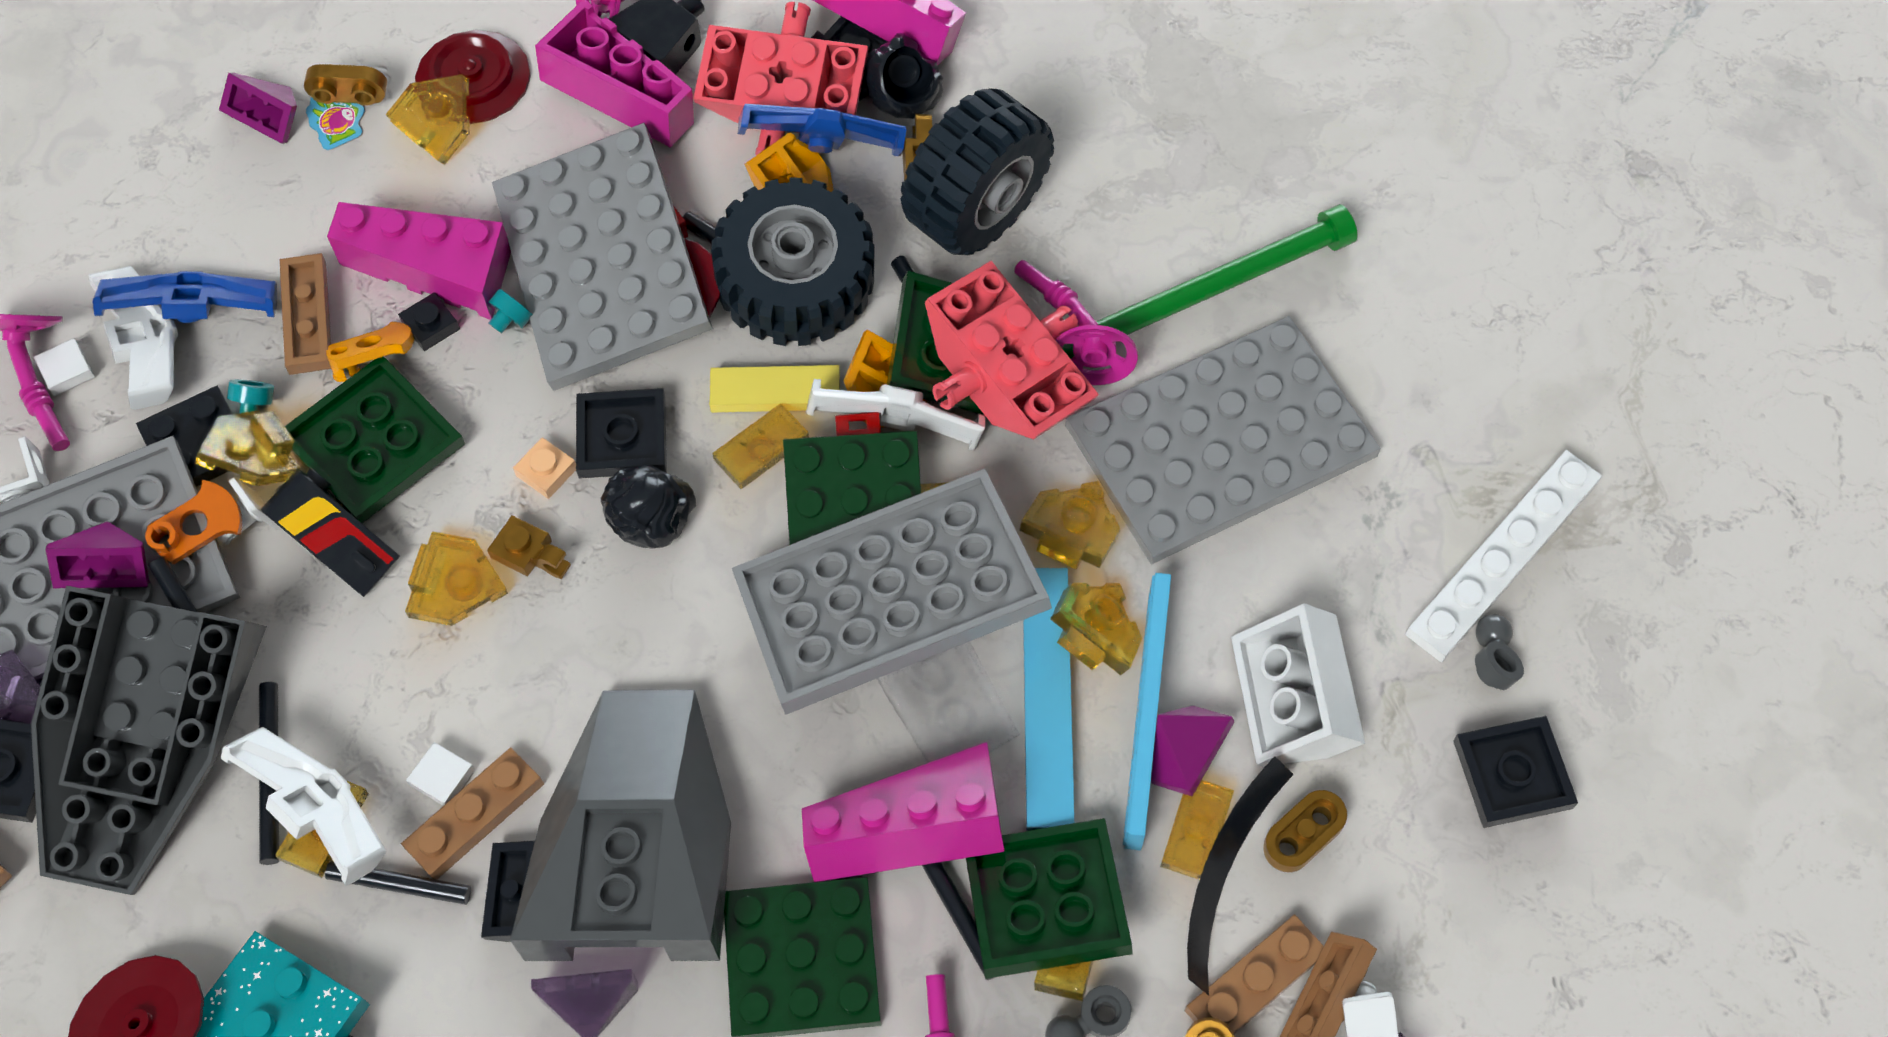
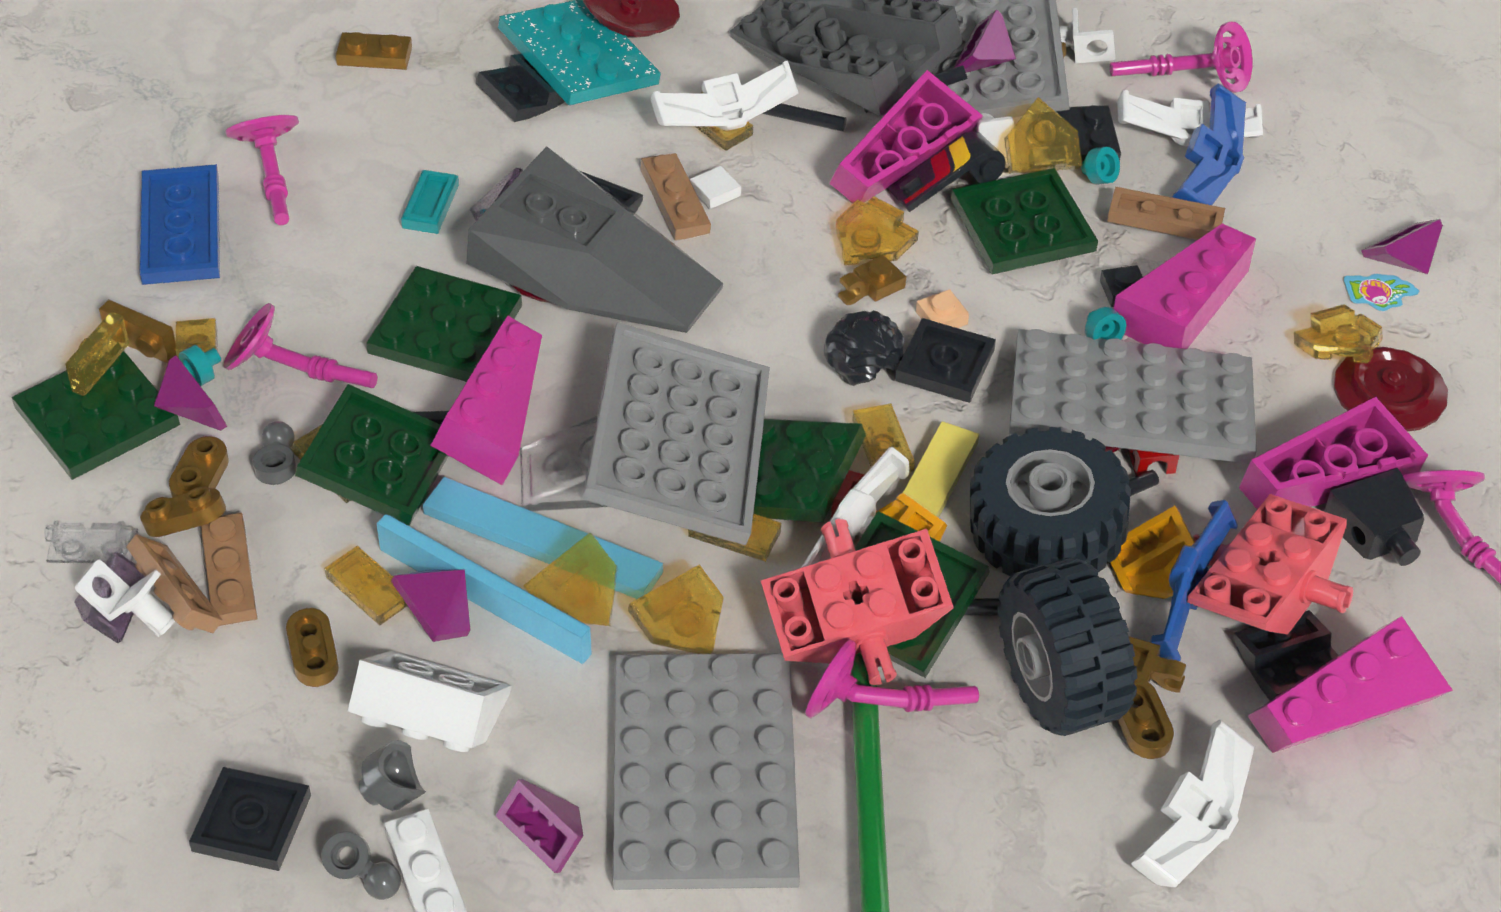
camera: 115 degrees right, 15 degrees down
white tile [34,338,95,396] -> none
orange piece [145,480,243,565] -> none
pearl gold plate [303,64,387,105] -> none
black bar [325,860,471,905] -> none
light orange piece [326,322,414,382] -> none
black hair [863,33,943,119] -> none
black sticker [1187,756,1294,996] -> none
none -> dark grey piece [359,740,426,811]
none -> magenta slope [495,779,584,873]
none -> dark pink wedge [829,70,983,207]
none -> white plate [1131,720,1255,887]

